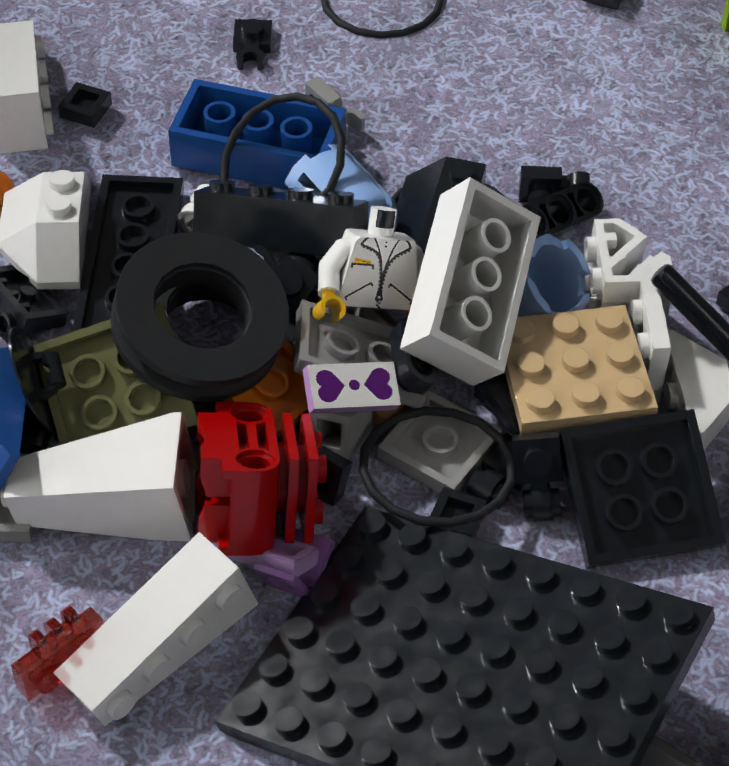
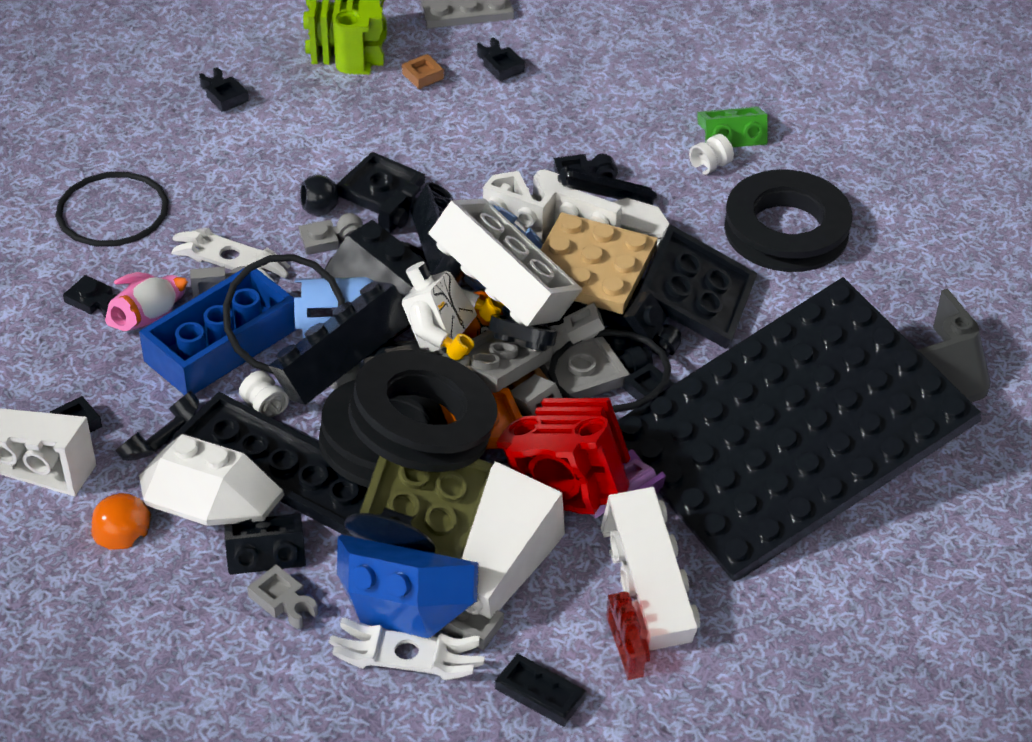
camera: 60 degrees left, 5 degrees down
tile [302,361,401,414] -> none
none -> animal [105,272,188,331]
none -> black bar [115,391,199,461]
none -> white piece [171,228,290,282]
none -> light grey plate [298,213,363,255]
none -> black piece [300,174,339,216]
none -> black plate [336,152,425,214]
none -> light grey plate [550,302,605,352]

